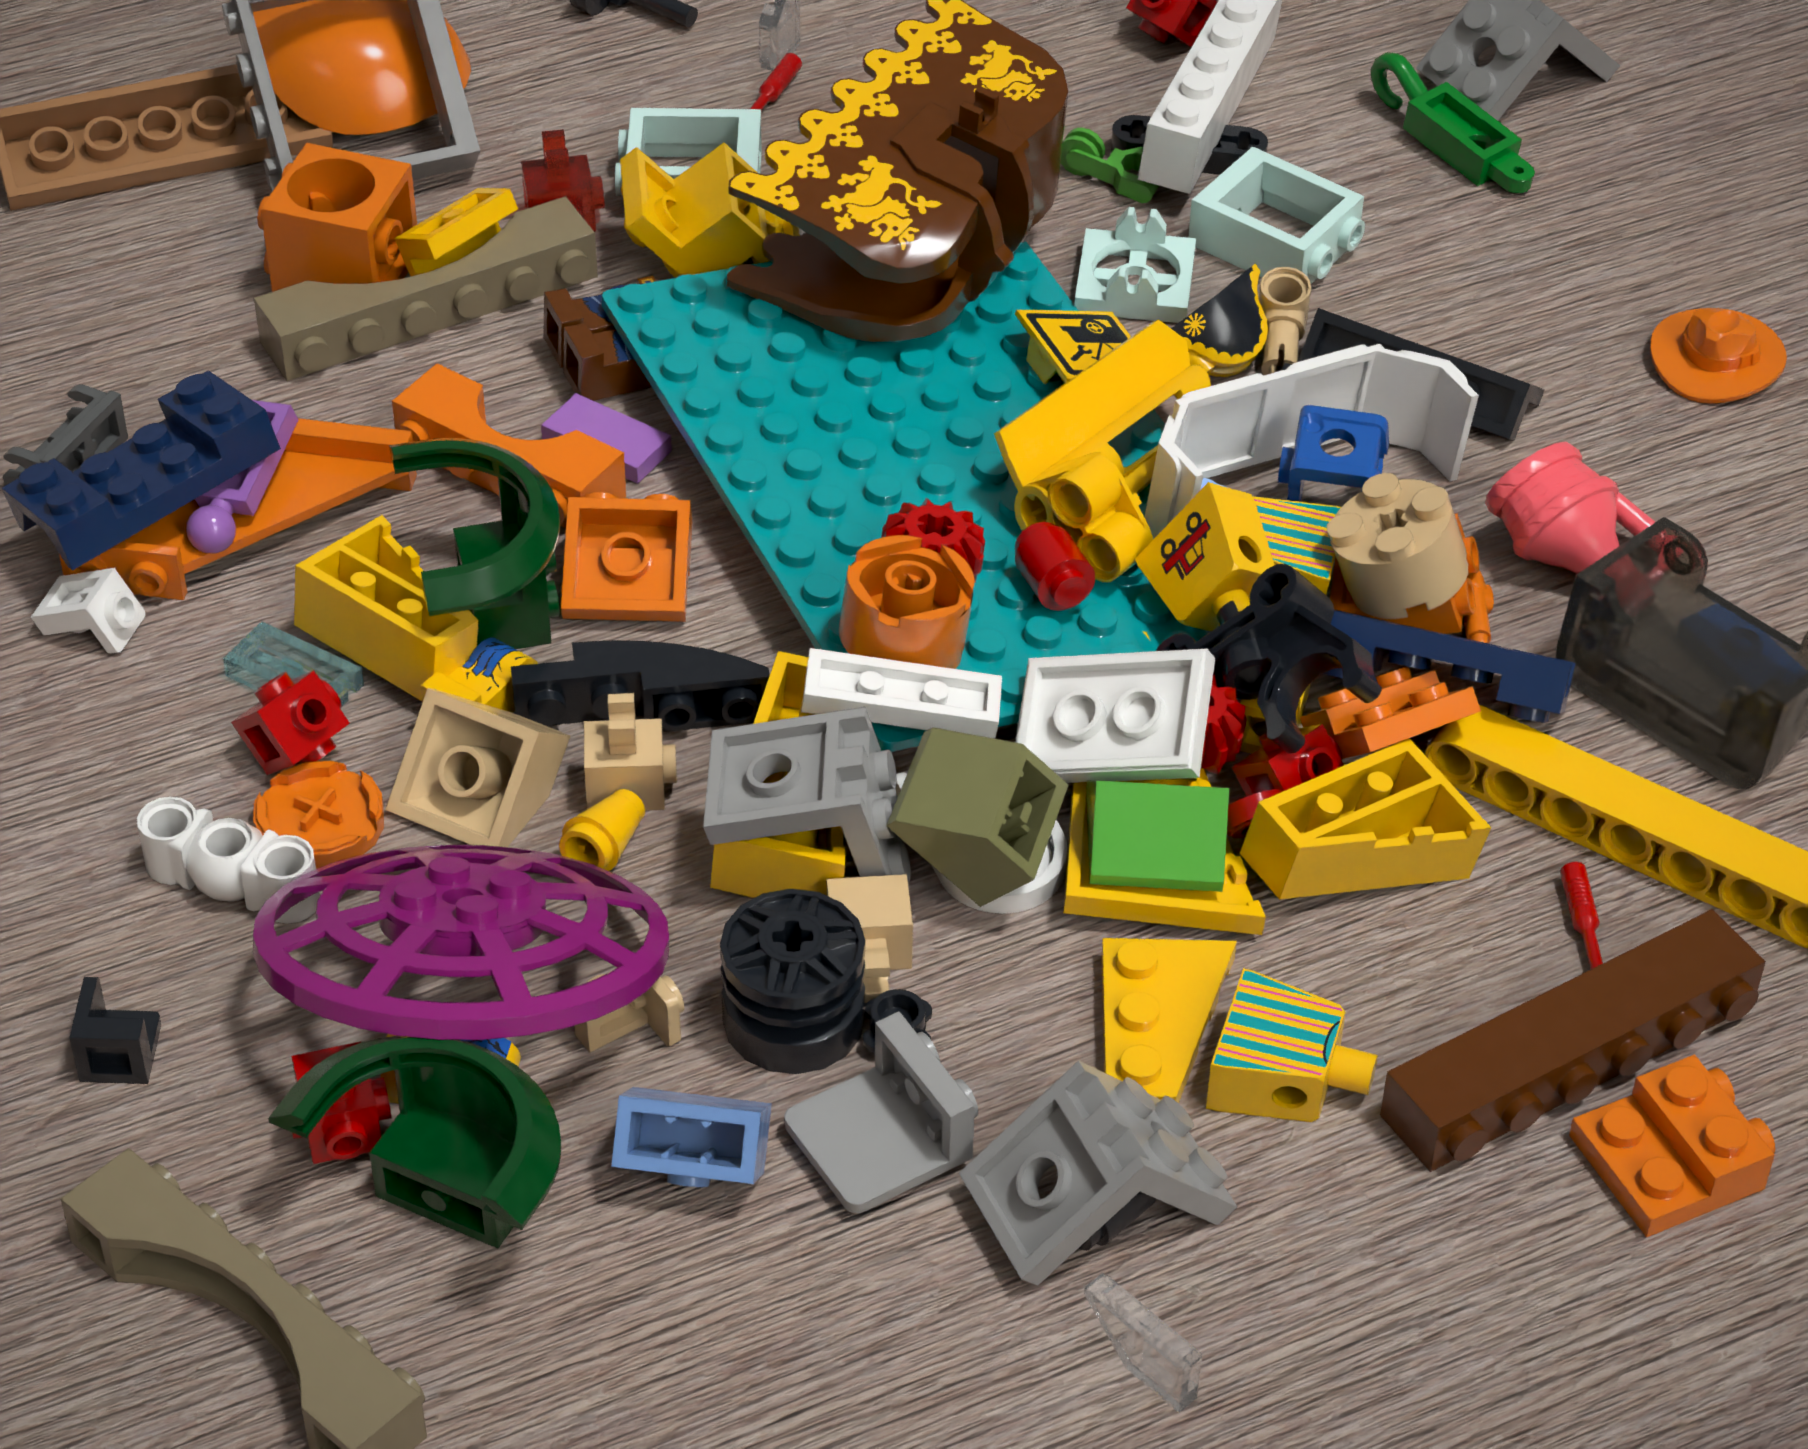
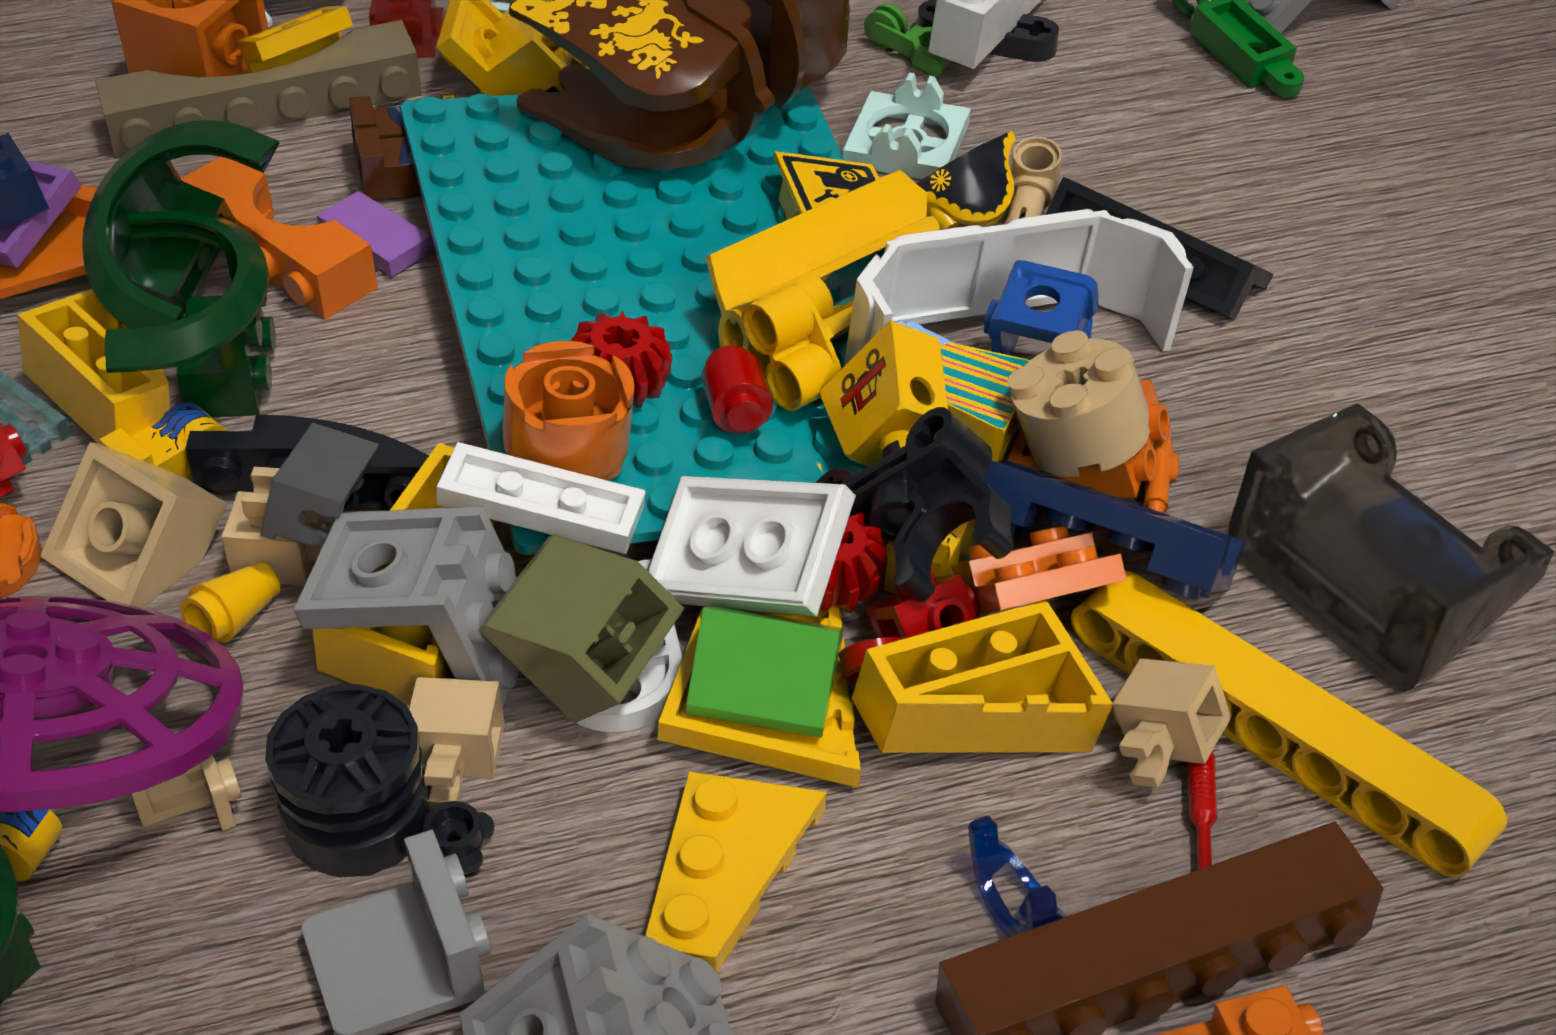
camera: 10 degrees right, 0 degrees up
orange plate [561,492,692,622] -> none
medium blue brick [611,1087,772,1187] -> none
light aqua window [1188,147,1365,284] -> none
yellow torso [1206,968,1378,1122] -> none
coral piece [1485,441,1688,621] -> none
orange hat [1650,308,1787,404] -> none
none -> dark green piece [82,120,280,328]
none -> dark grey hinge [260,422,380,546]
none -> clear blue helmet [968,816,1067,937]
none -> tan brick [1113,658,1231,788]

